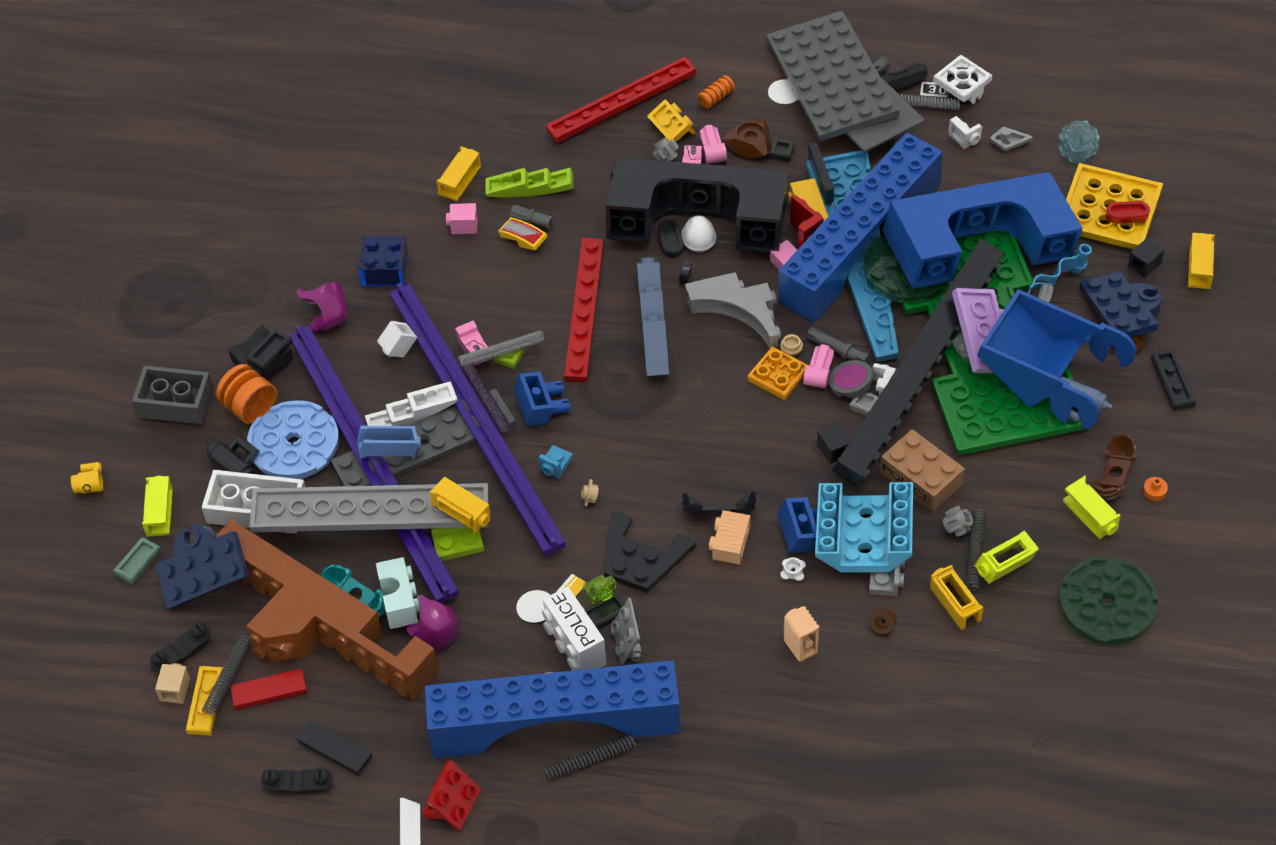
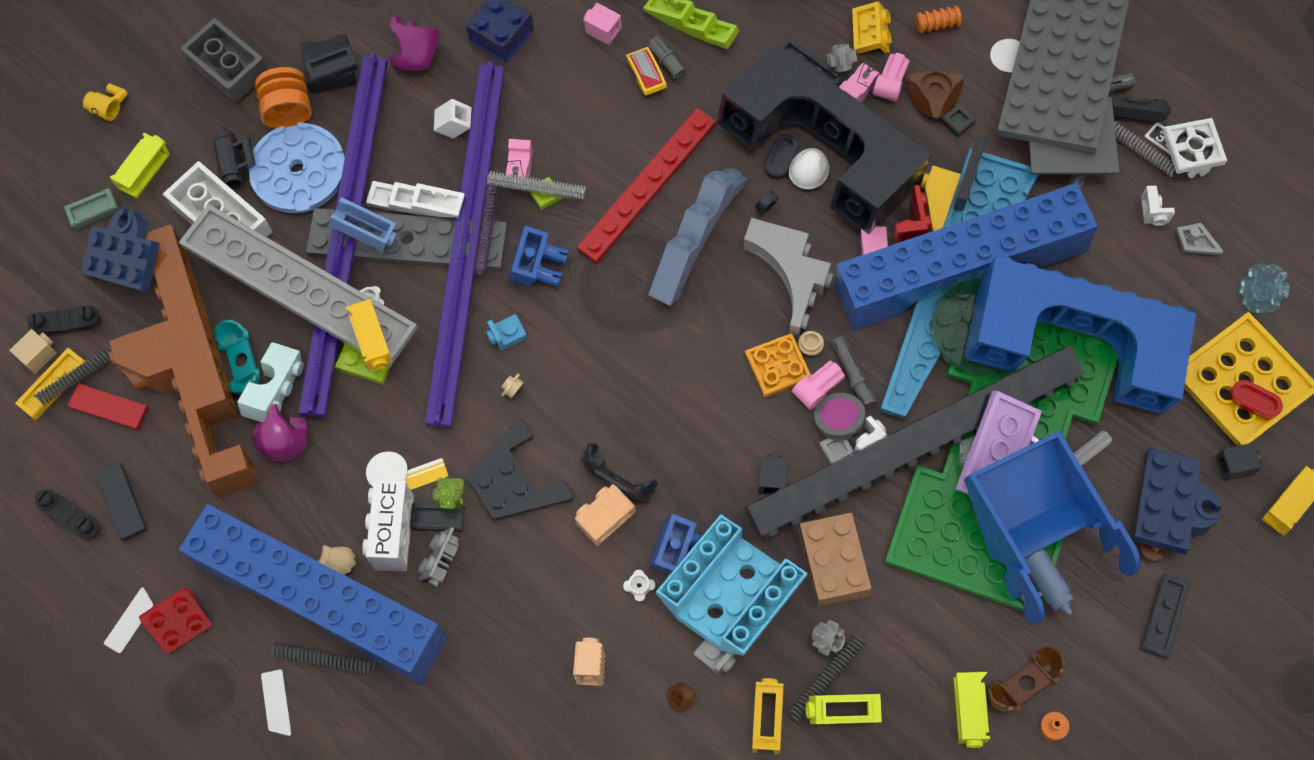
camera: 35 degrees right, 15 degrees up
dark azure flag [1027,244,1092,294] -> none
none -> white sticker [261,669,291,736]

